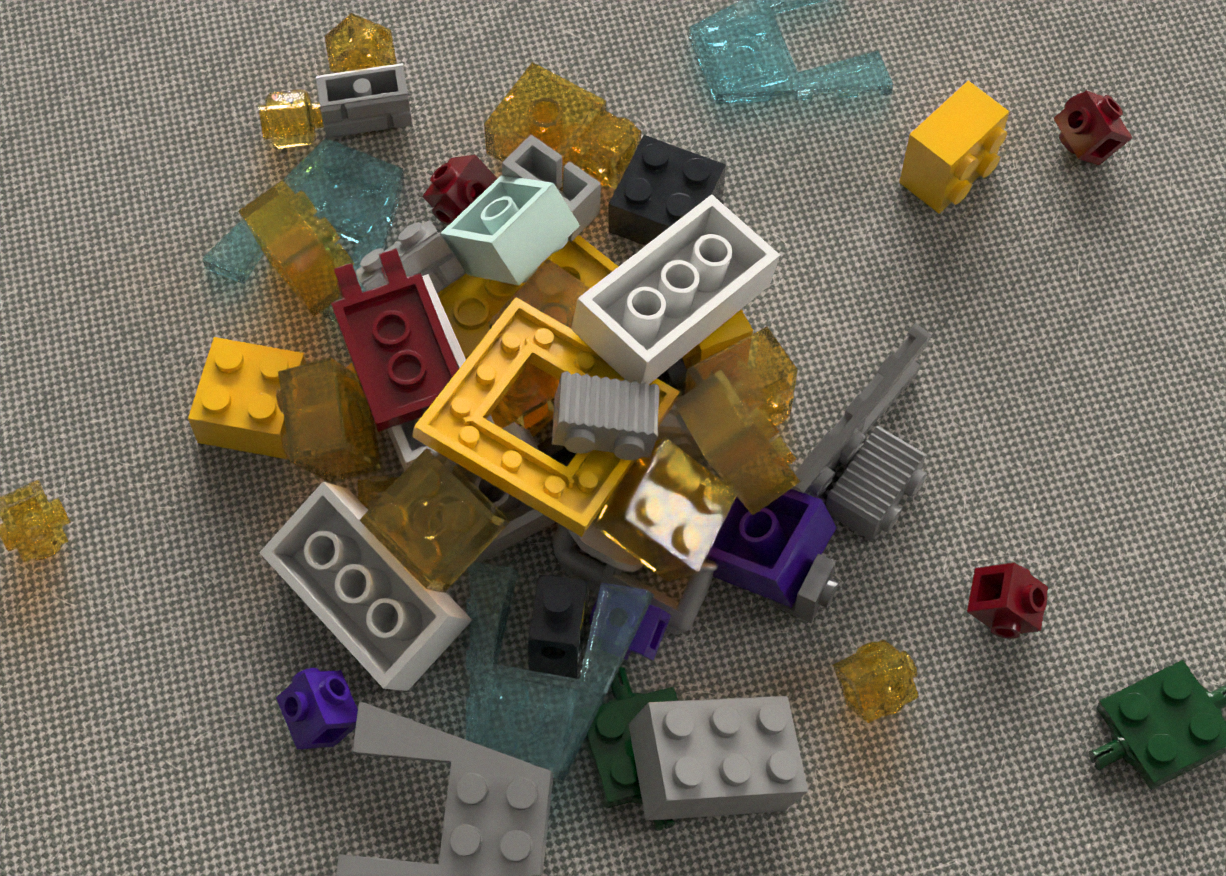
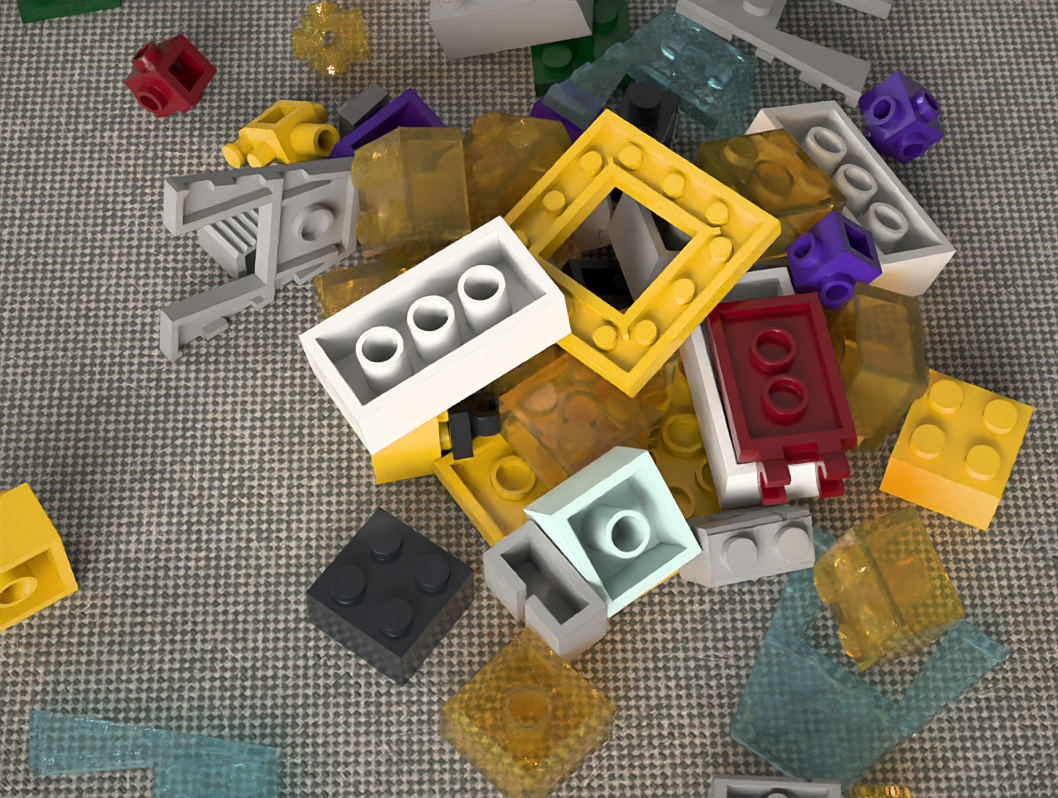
camera: 170 degrees left, 5 degrees down
dark red brick [422,154,497,225] -> none
light grey brick [552,371,659,460] -> none
clear yellow brick [577,110,642,190] -> none
none -> yellow piece [222,100,340,168]
none -> dark purple brick [785,210,883,311]

